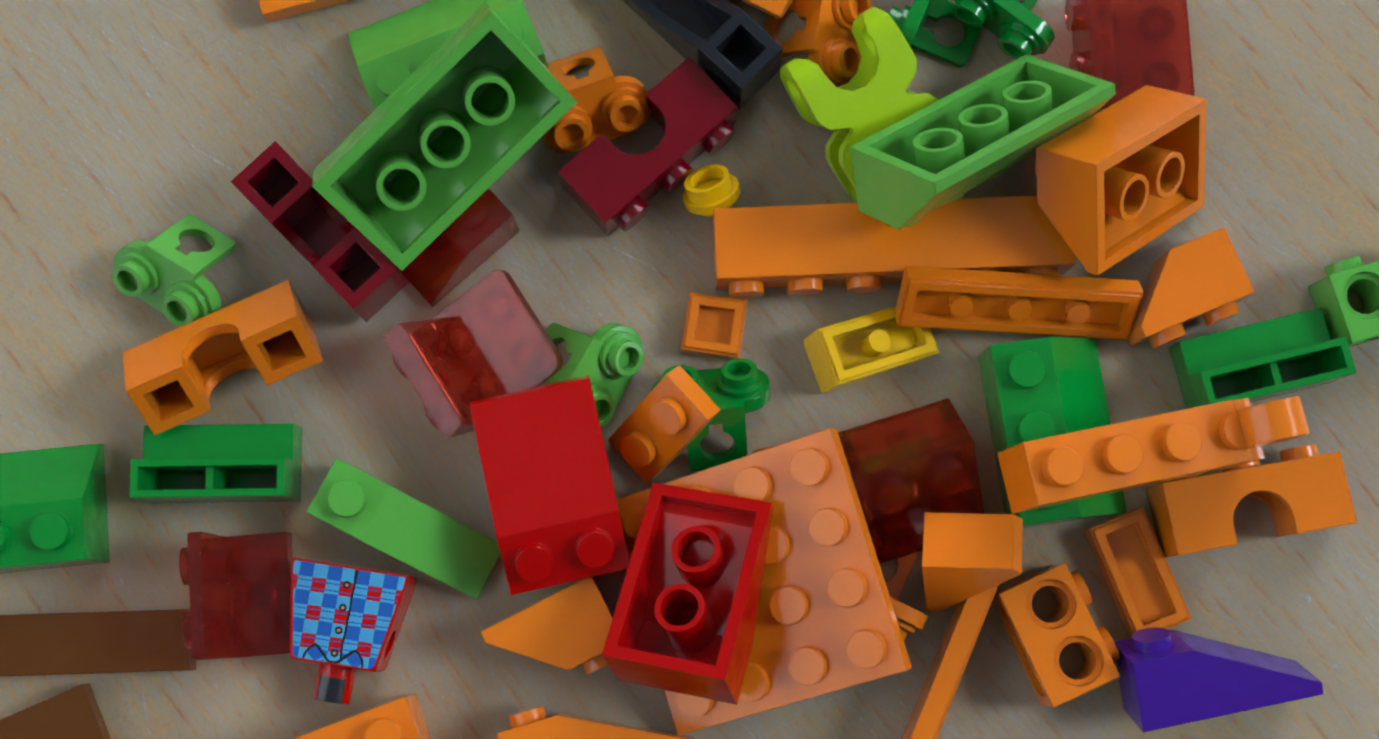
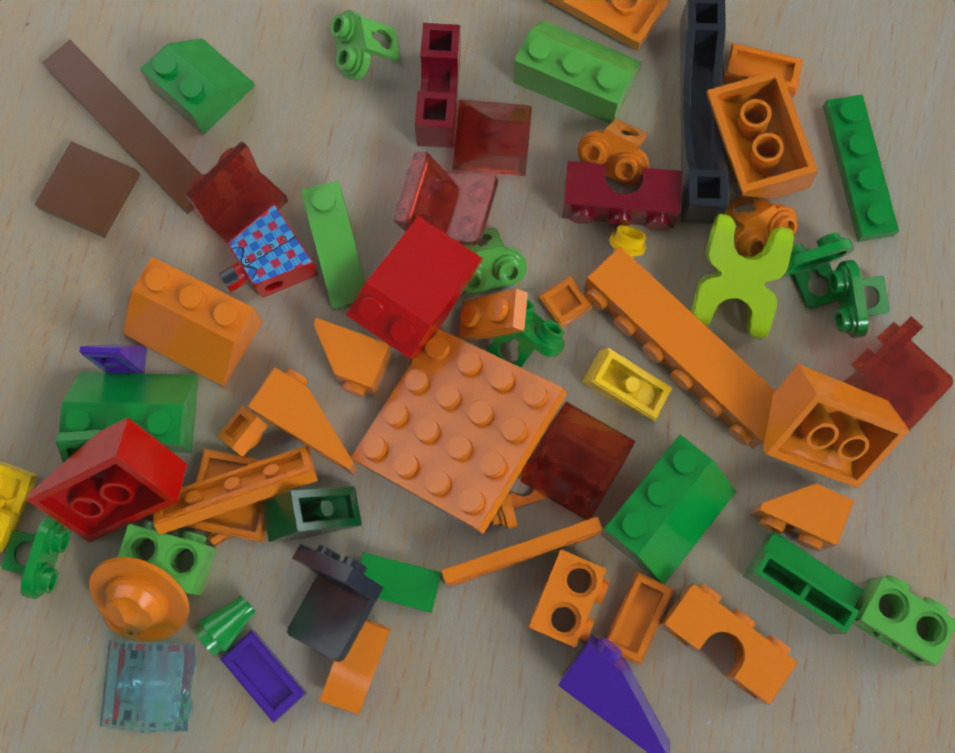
camera: 50 degrees right, 5 degrees down
orange arch [123,279,323,435] -> none
green piece [129,423,302,503] -> none
bright green slope [312,2,578,271] -> none
red slope [602,482,773,705] -> none
bright green slope [850,54,1116,230] -> none
orange tile [895,266,1144,340] -> none
orange slope [922,512,1023,613] -> none
orange hinge [997,396,1310,514] -> none

